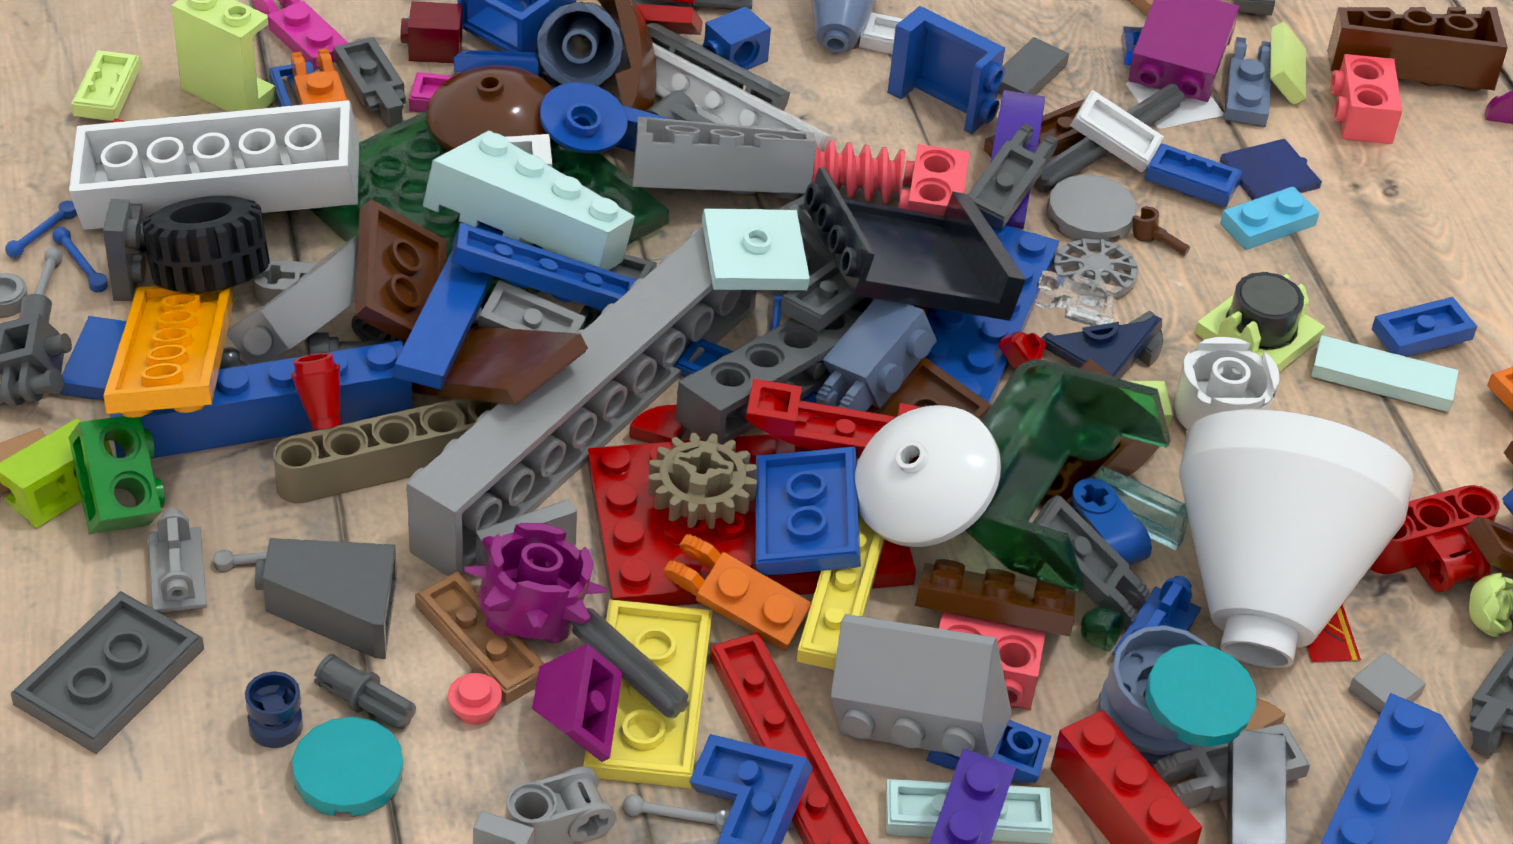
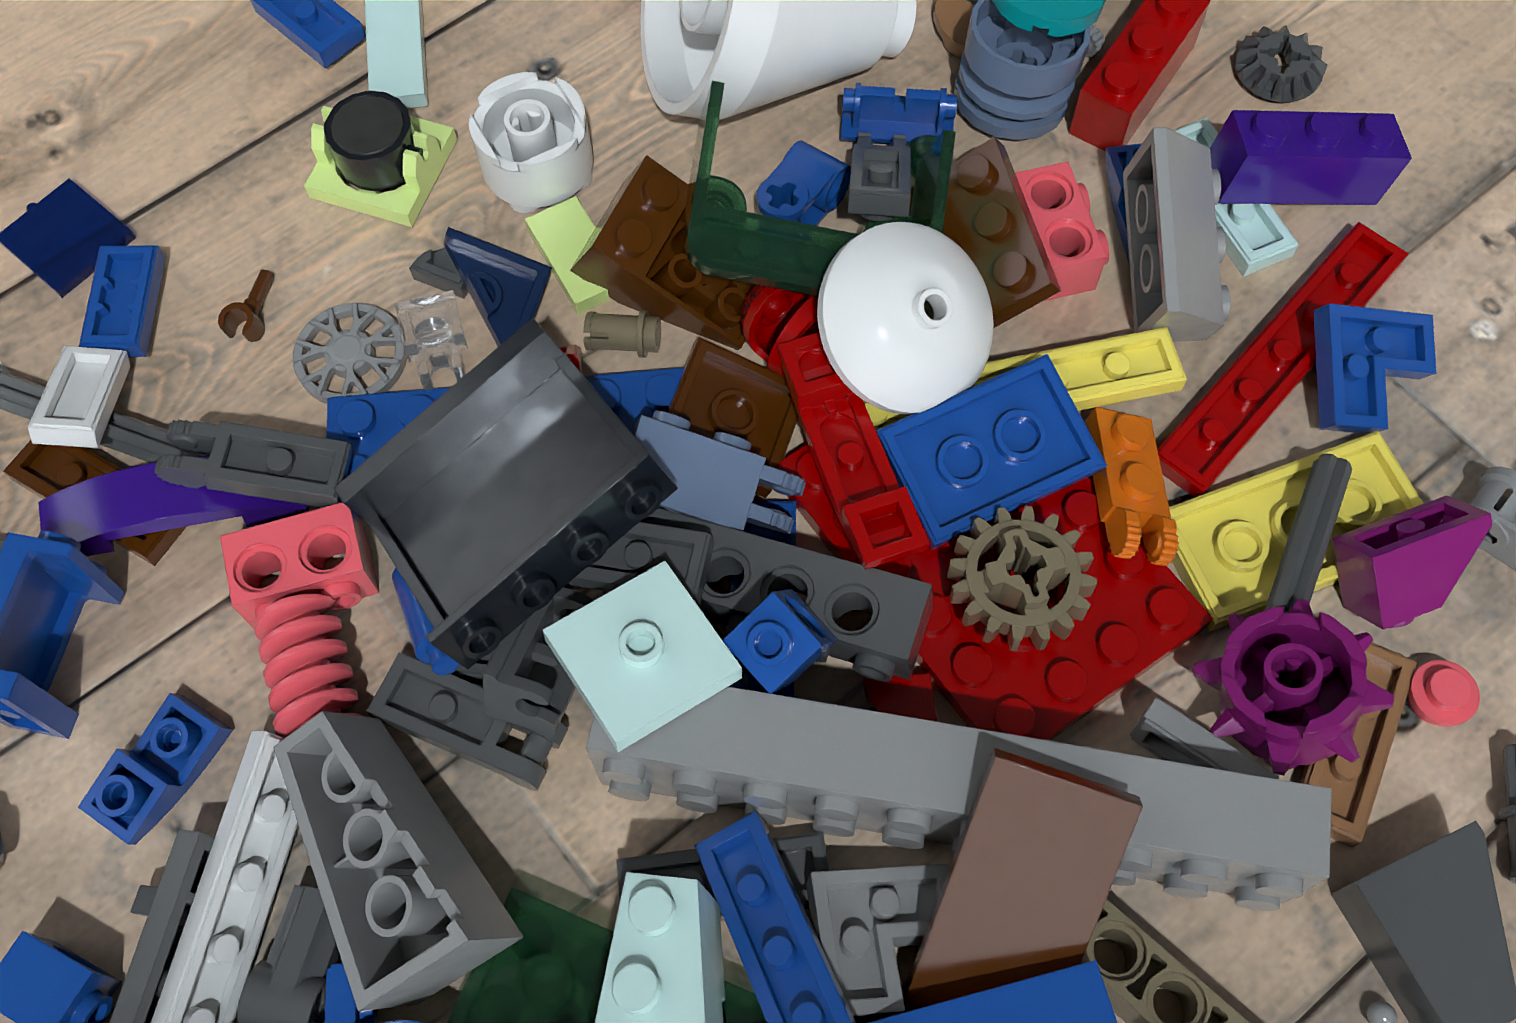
camera: 110 degrees left, 20 degrees up
light grey hinge [623,794,731,832] -> none
light grey tile [1048,174,1136,241] -> none
clear light blue tile [1094,466,1189,550] -> none
medium azure plate [1220,186,1320,250] -> none
none -> blue slope [78,693,233,845]
none -> blue brick [723,589,838,694]

